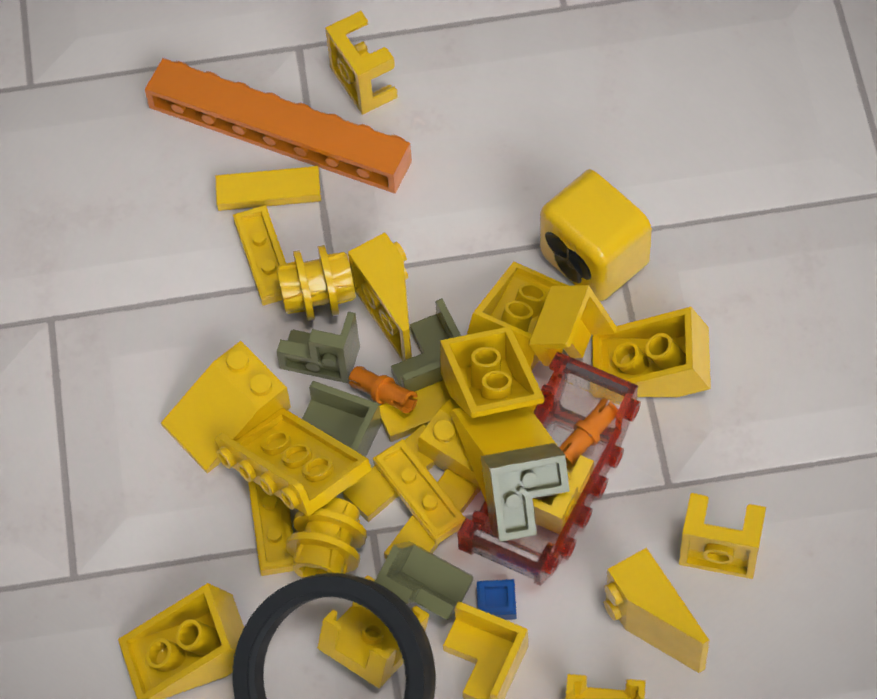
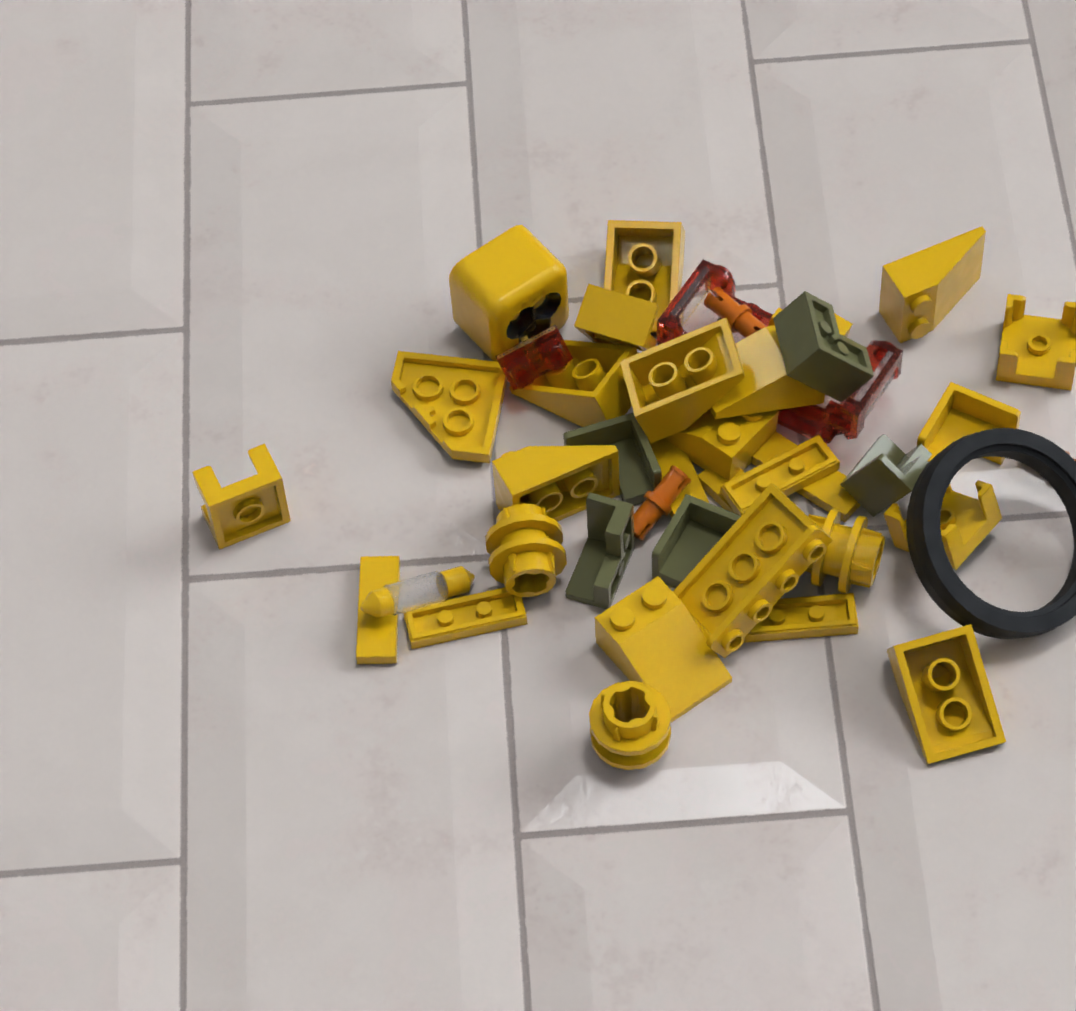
camera: 85 degrees left, 5 degrees down
orange brick [145,58,412,194] -> none
blue tile [477,579,517,620] -> none
yellow panel [679,493,766,579] -> none
none -> piece [360,566,475,618]
none -> yellow plate [391,351,509,463]
none -> clear red hips [495,325,573,391]
none -> yellow piece [589,681,671,770]

